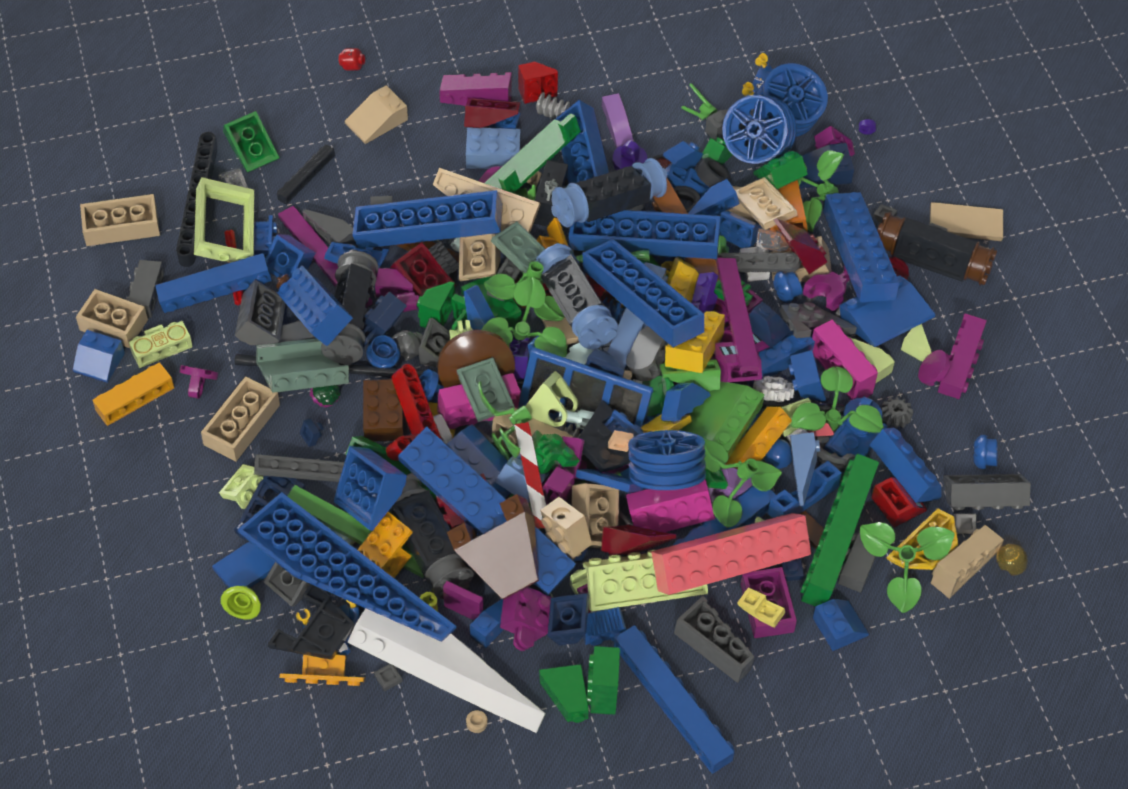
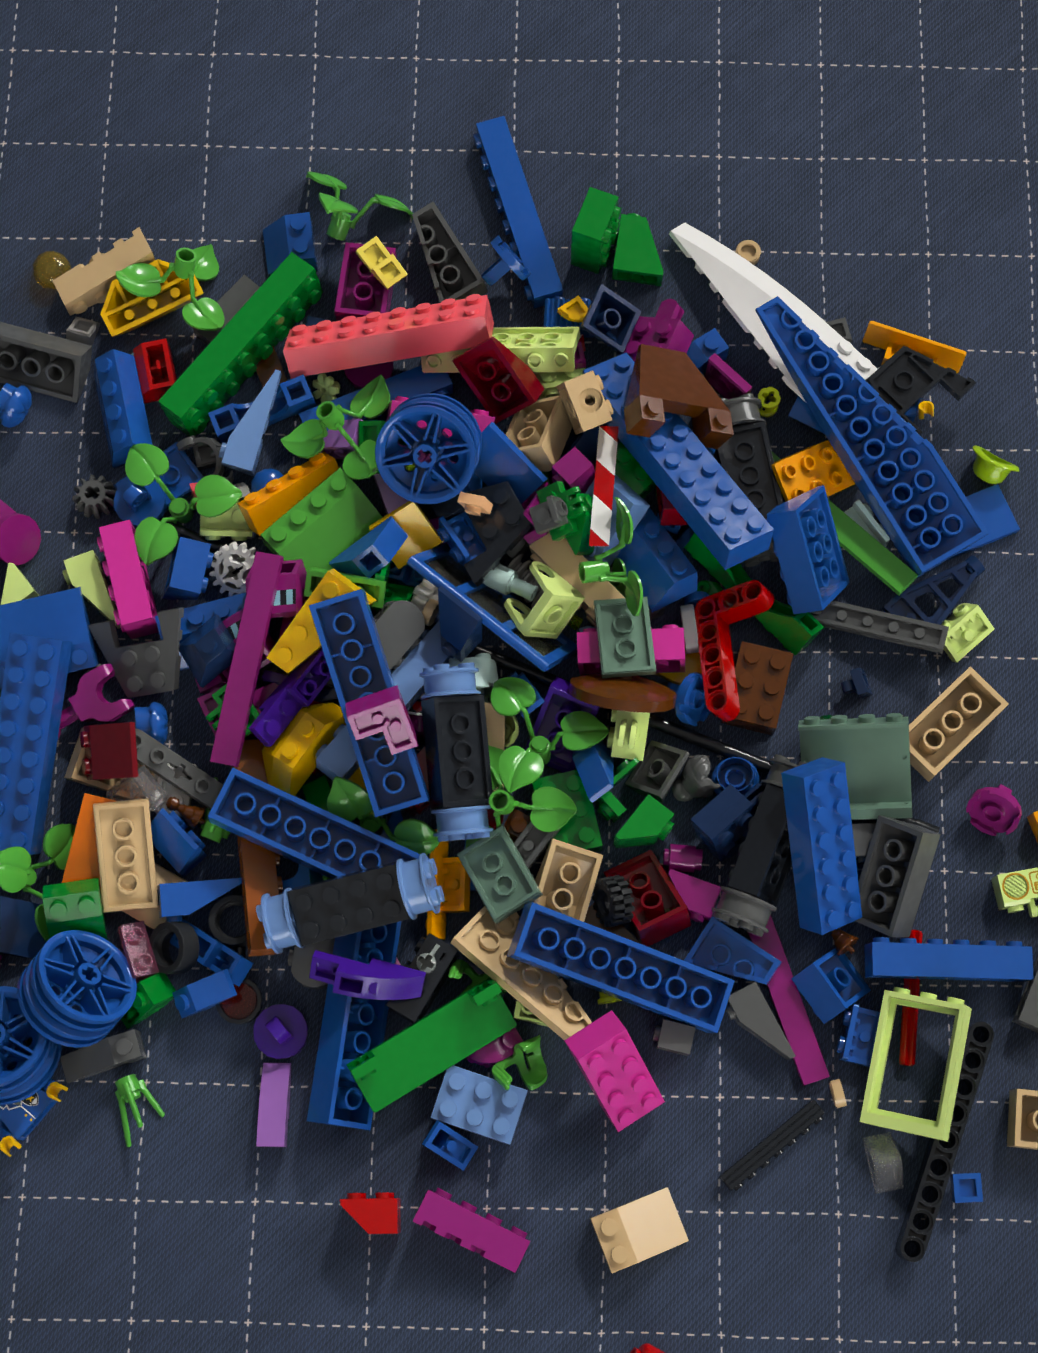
camera: 160 degrees left, 20 degrees up
green slope [223,111,279,173] -> none
dark red slope [464,98,520,128] -> none
light grey piece [536,92,570,119] -> none
none -> clear pink bracket [118,921,159,984]
none -> reddish brown piece [166,797,206,830]
none -> bright green plant [306,171,413,241]
none -> dark purple slope [309,950,426,1000]
none -> panel [345,685,418,755]
none -> blue tile [481,236,531,286]
none -> bright green helmet [492,1035,548,1090]
none -> dark grey bracket [529,495,569,534]
none -> yellow tile [557,295,588,322]
none -> dark pink brick [564,1010,665,1132]
none -> tan tile [829,1079,847,1108]
none -> blue tile [950,1173,983,1203]

